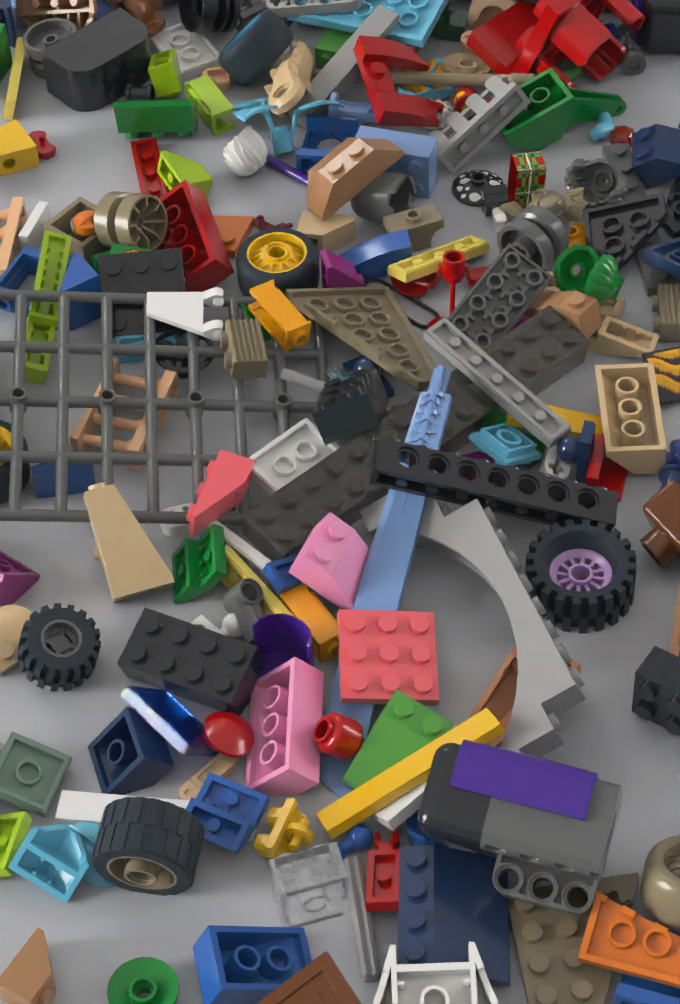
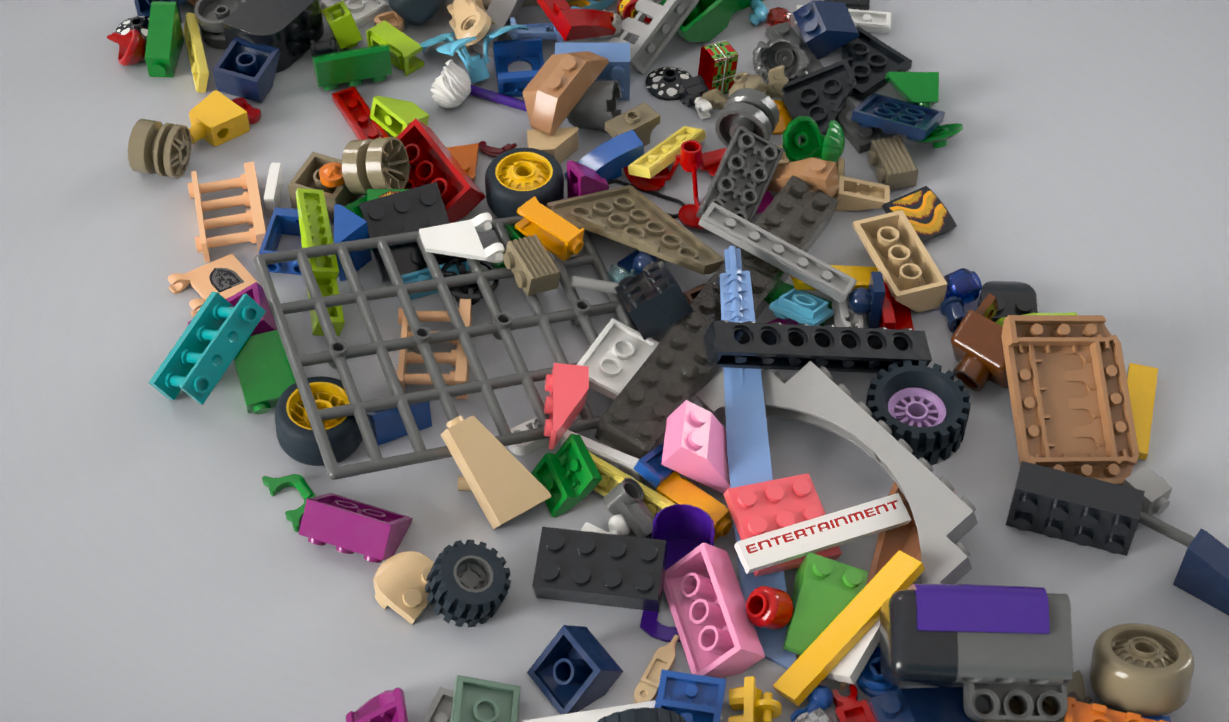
camera: 20 degrees left, 0 degrees up
clear blue tile [121,686,219,757] -> none
red hat [202,711,254,758] -> none
none -> dark blue slope [212,37,280,103]
none -> white tile [734,493,911,574]

